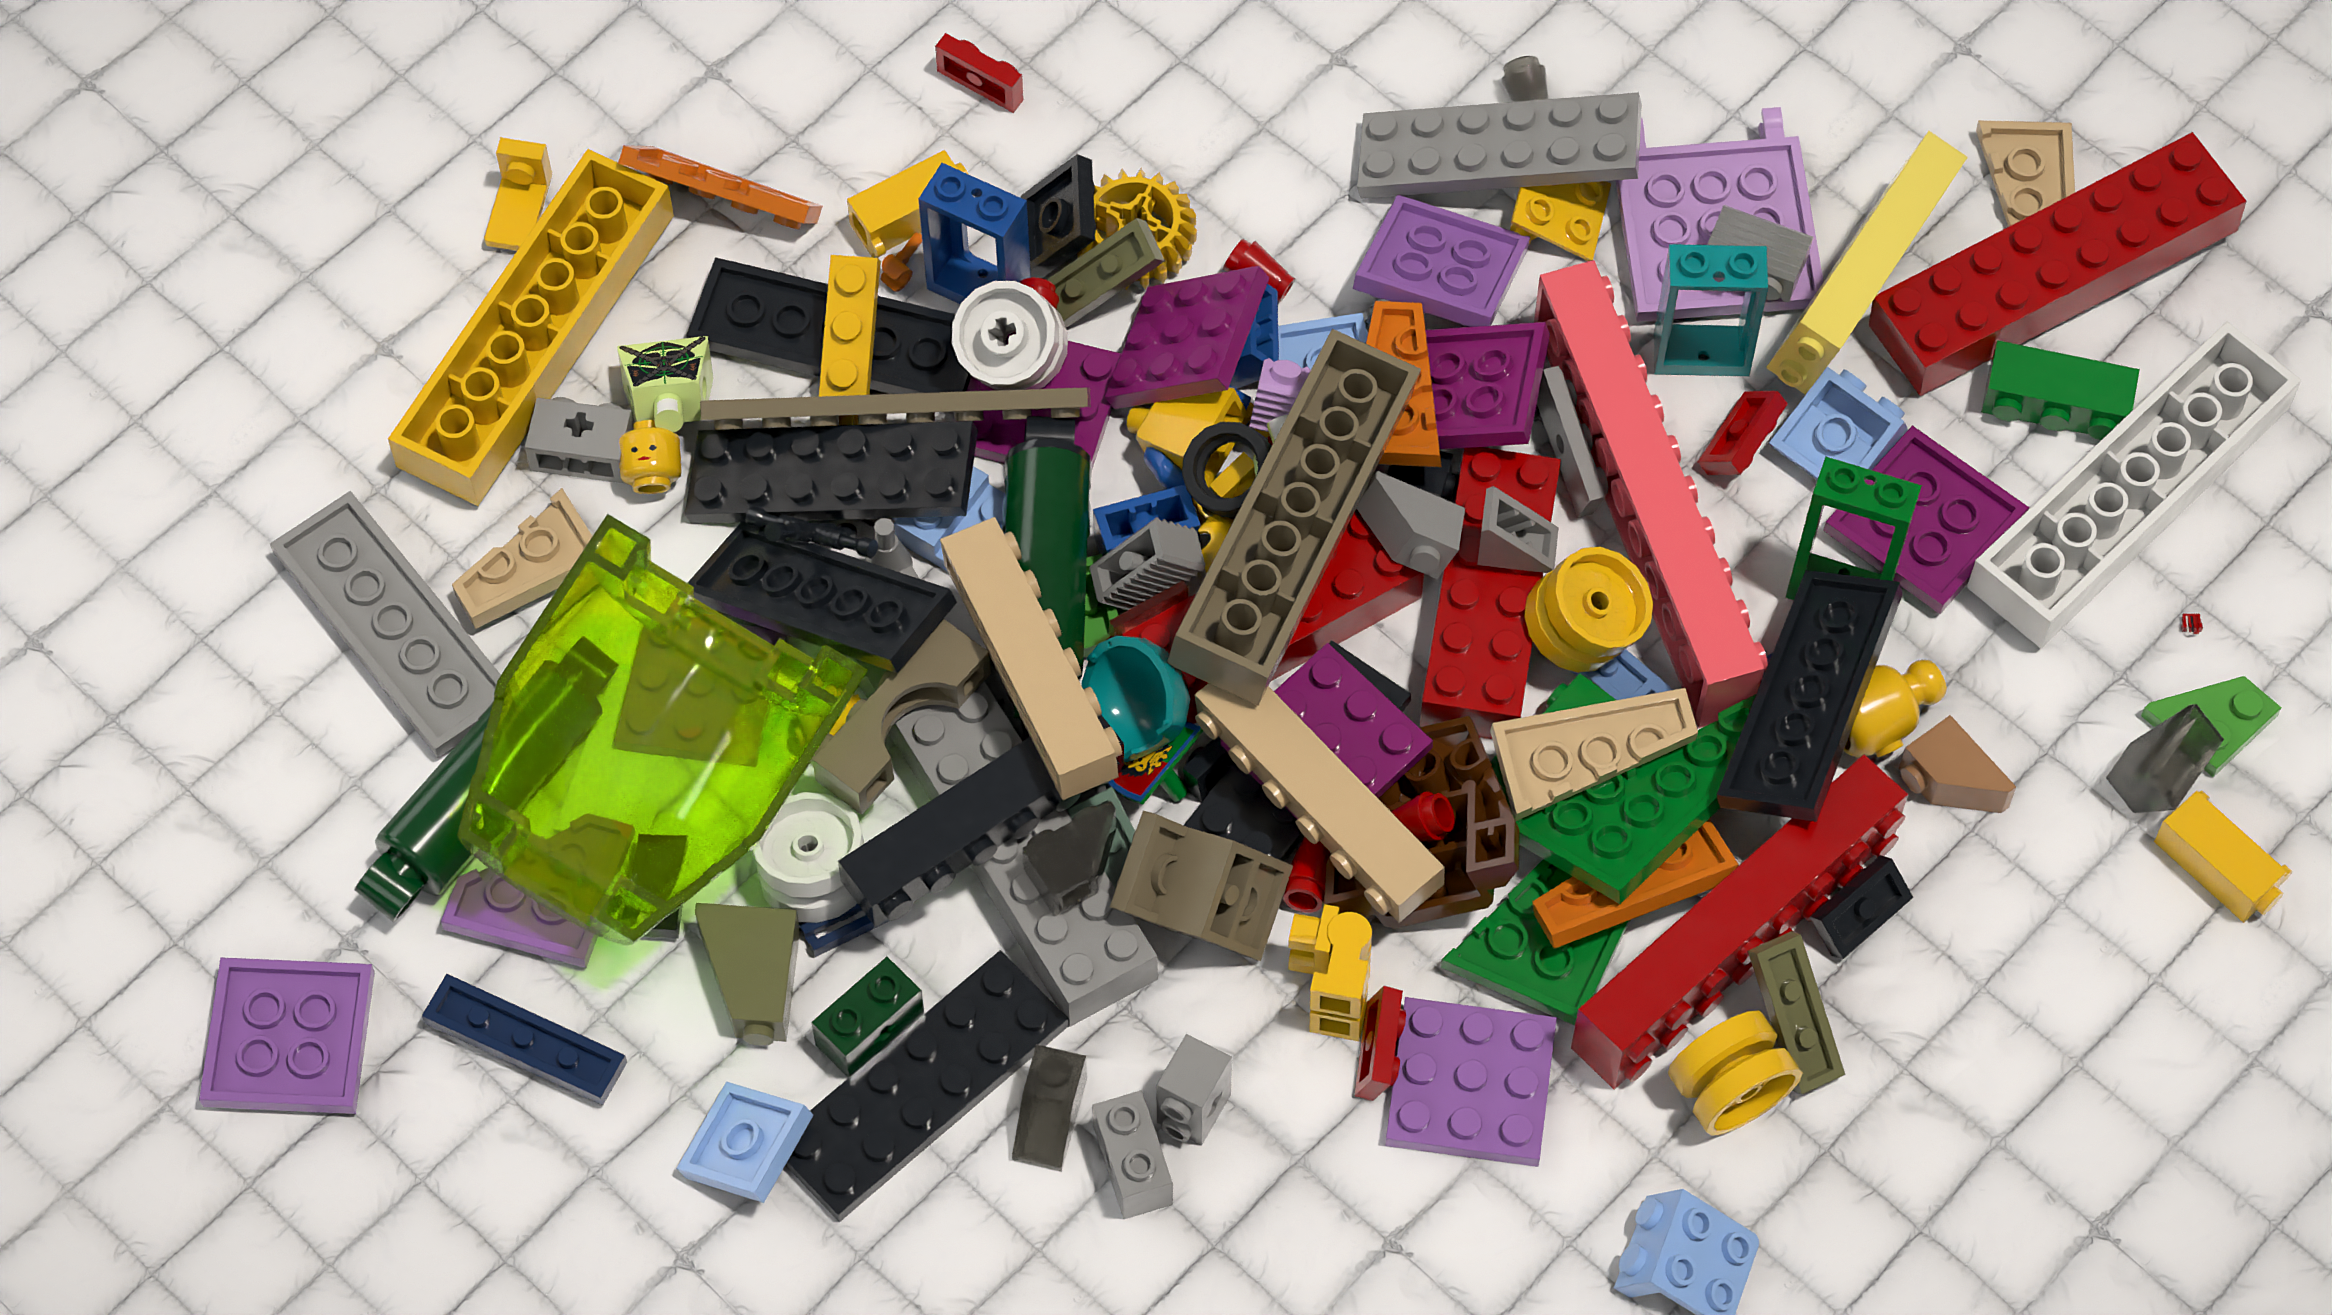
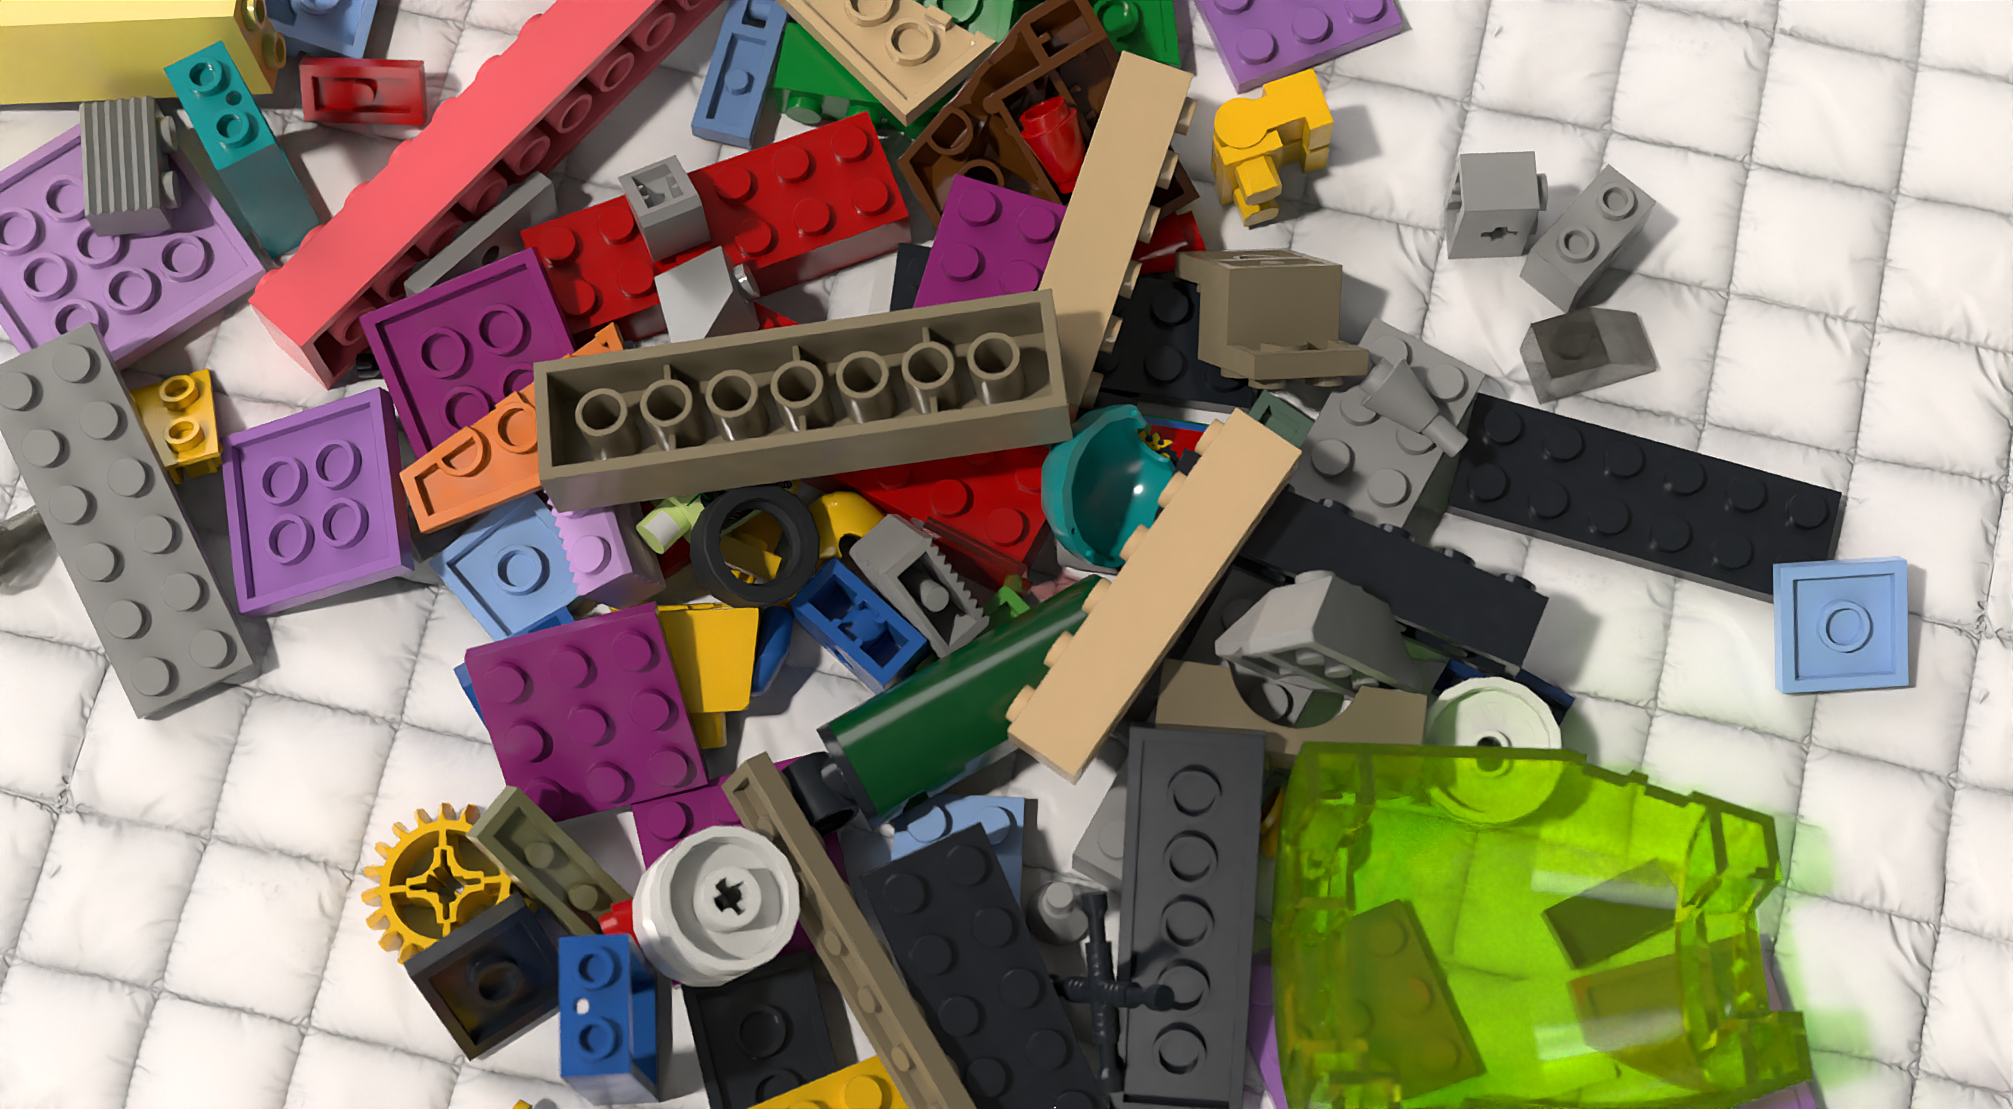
camera: 120 degrees left, 10 degrees up
dark blue plate [422,973,627,1105] -> none
olive slope [695,903,800,1046] -> none
dark green brick [811,956,925,1078] -> none
clear smoke slope [1022,801,1116,917] -> none
red cone [1222,238,1296,302] -> none
red plate [1354,986,1406,1101] -> none
yellow wheel [1524,547,1653,673] -> none
none -> light grey wedge [1215,571,1422,702]
none -> light grey cone [1359,357,1468,458]

